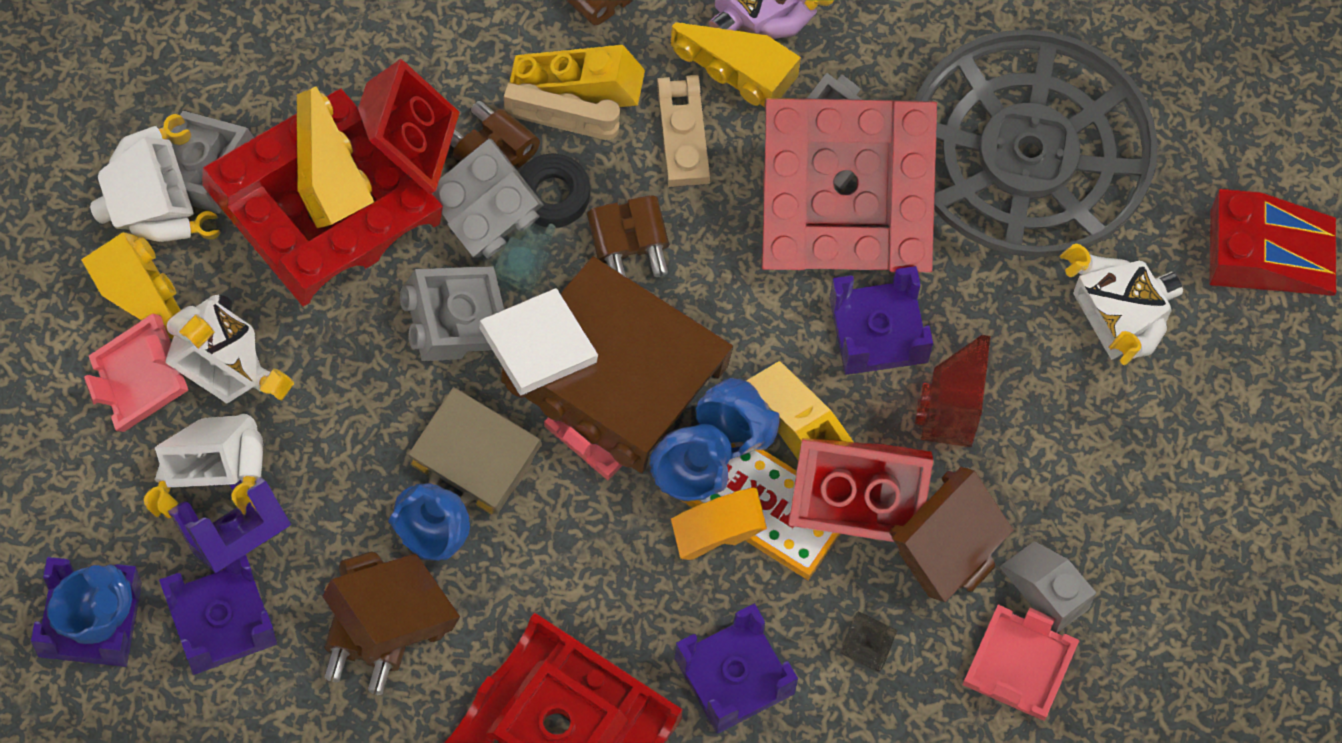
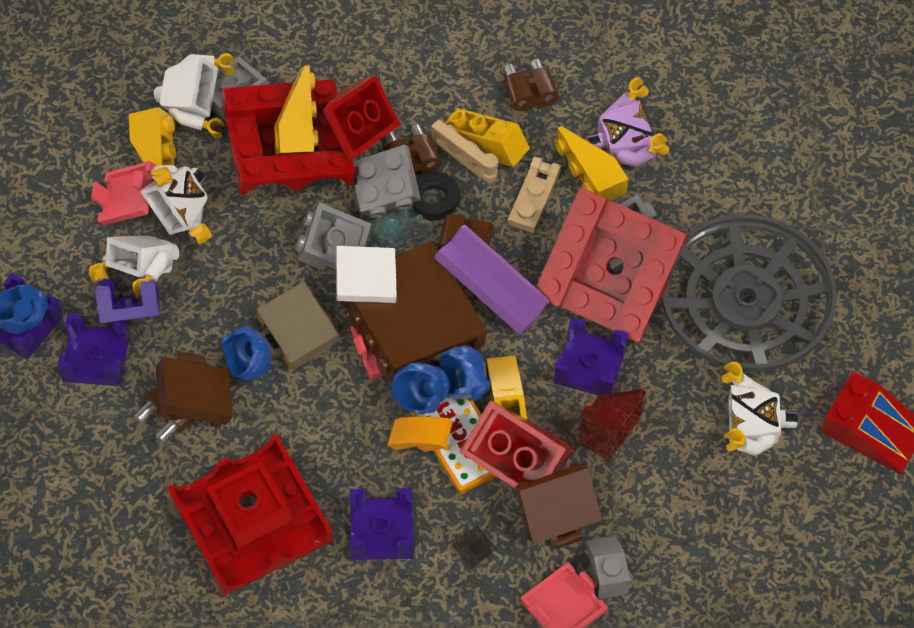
camera: 30 degrees right, 5 degrees down
none -> medium lavender panel [434,225,550,335]

